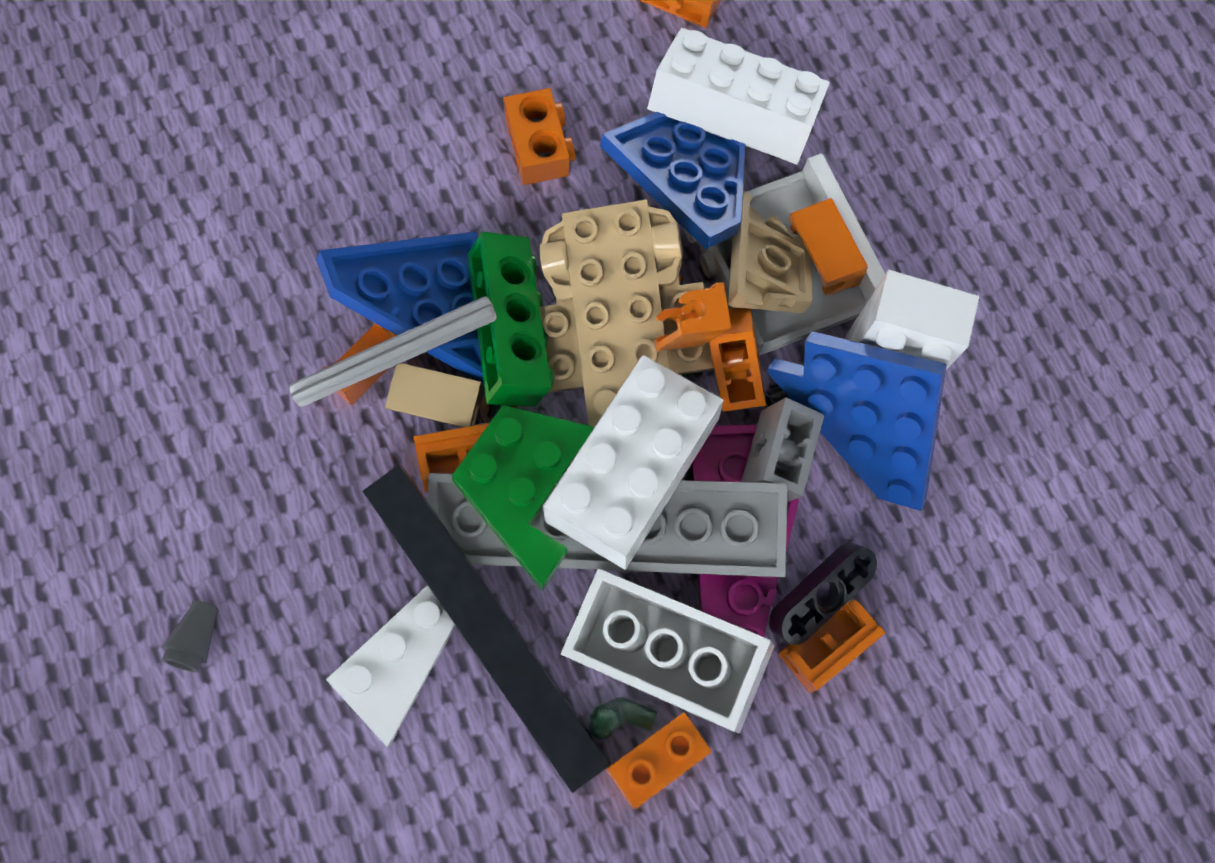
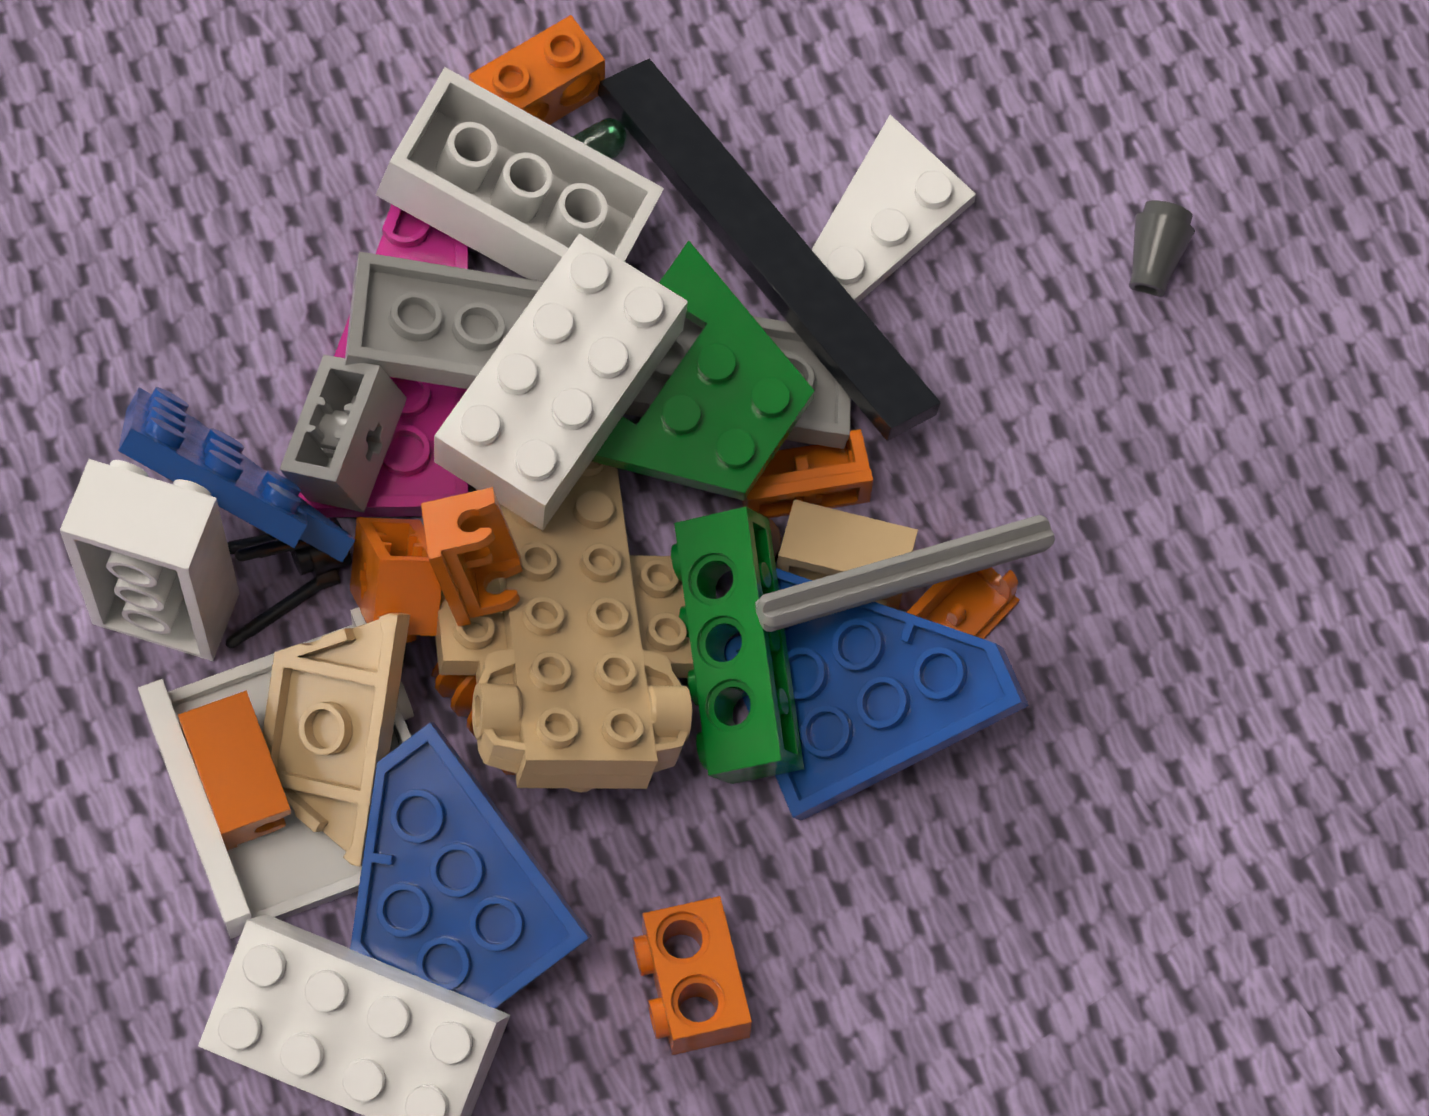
camera: 175 degrees left, 5 degrees down
black beam [769,542,877,645] -> none
orange hinge [778,599,886,693] -> none

